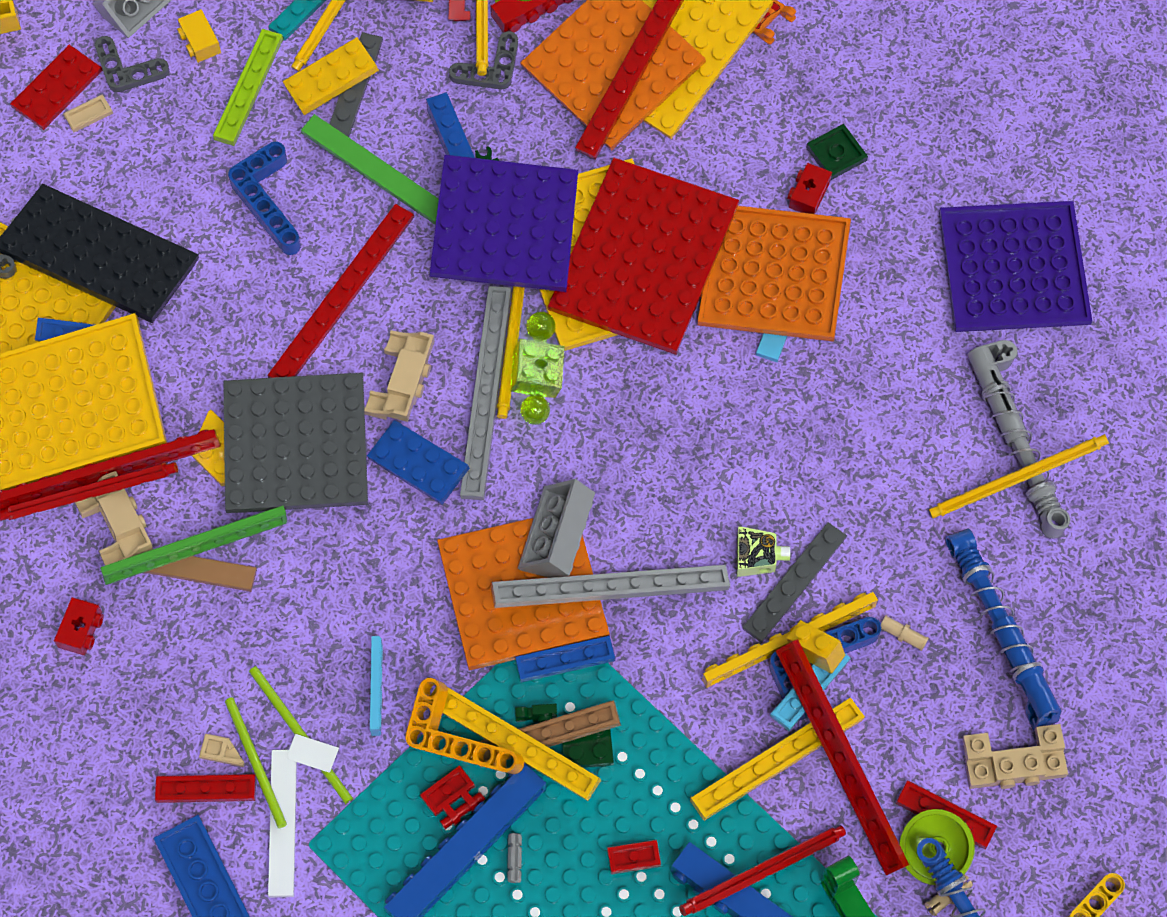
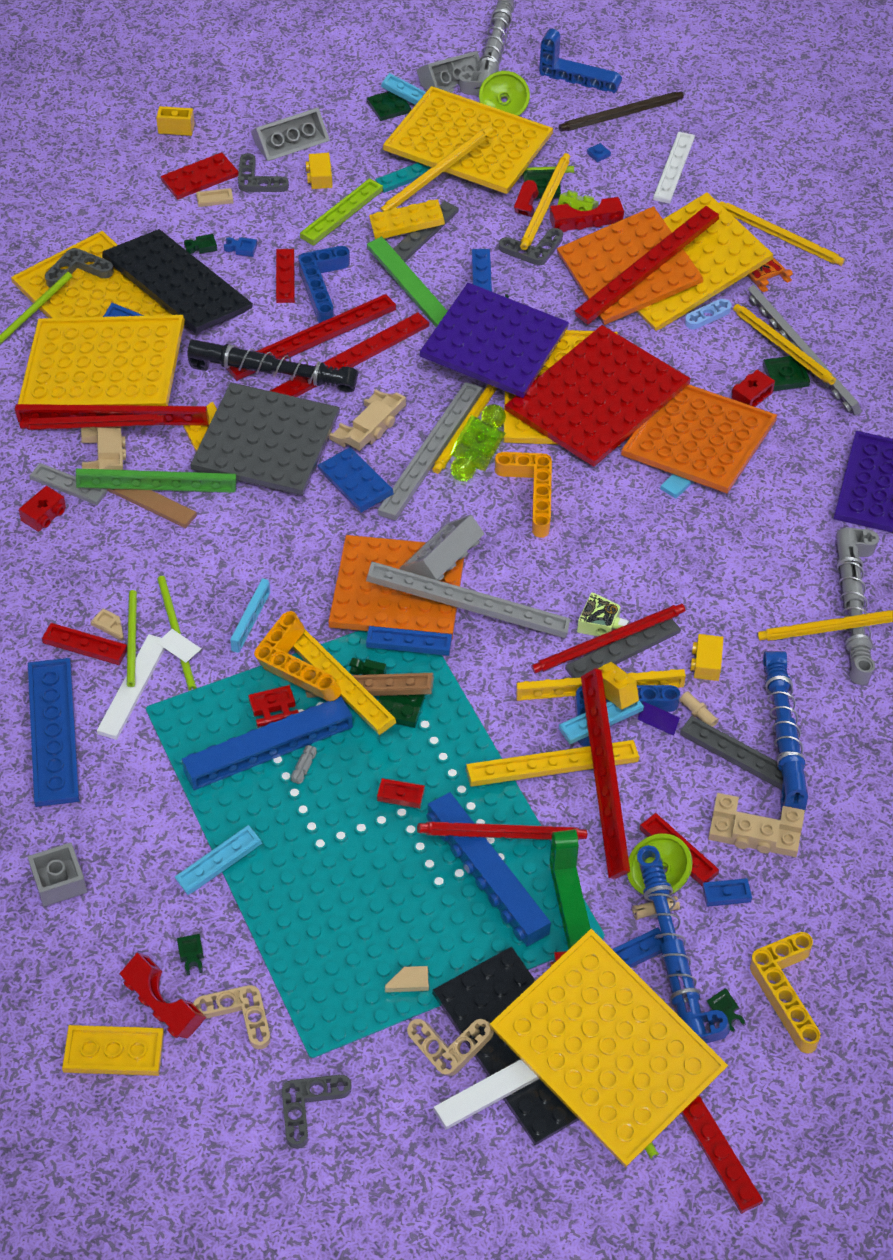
camera: 20 degrees right, 15 degrees down
none -> light grey tile [29,463,108,506]
none -> dark green plate [184,234,217,254]
none -> black piece [187,339,359,392]
none -> blue plate [224,237,257,257]
none -> red plate [227,294,396,381]
none -> red plate [276,249,295,303]
none -> light orange beam [494,452,552,538]
none -> red piece [531,603,686,673]
none -> dark purple sticker [637,701,680,736]
none -> dark grey plate [680,716,783,790]
none -> light blue beam [685,299,731,329]
none -> yellow brick [690,634,724,681]
none -> blue plate [702,878,752,907]
none -> yellow piece [733,304,836,385]
none -> light grey plate [748,285,862,415]

